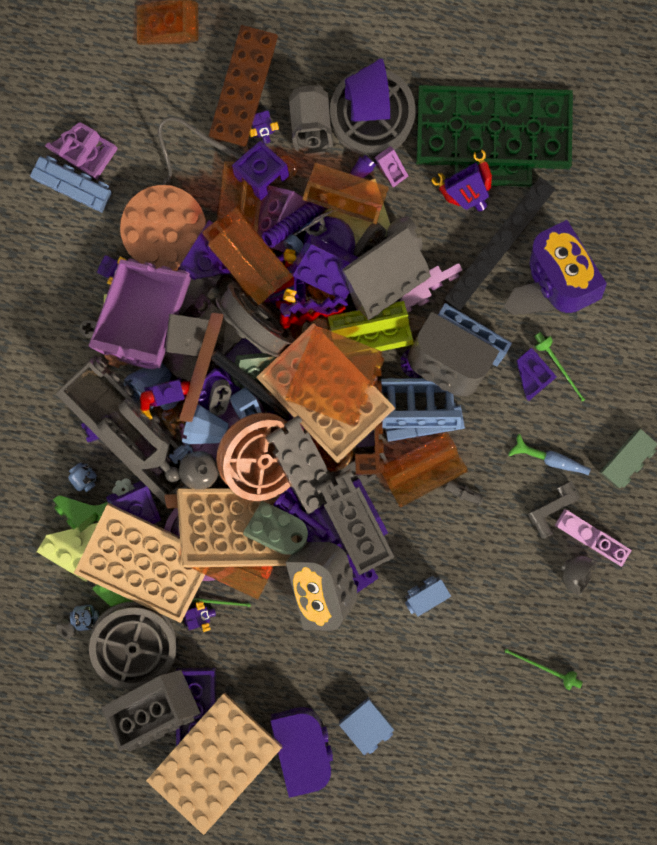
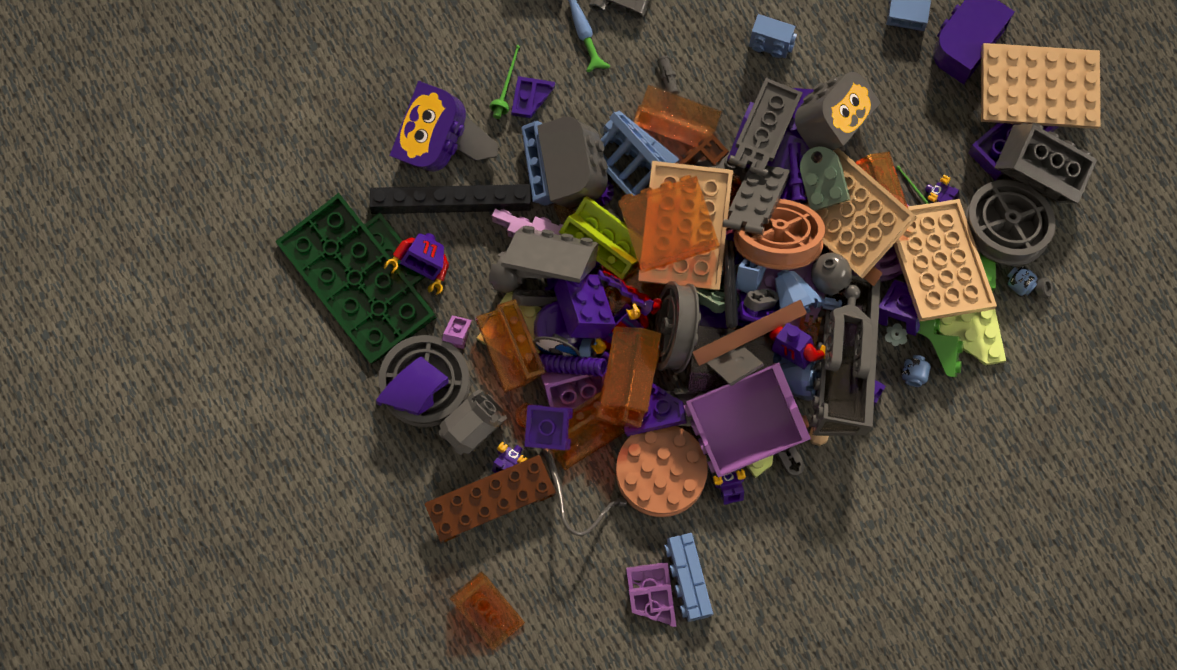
camera: 130 degrees left, 15 degrees down
dark purple cone [348,155,376,183] -> none

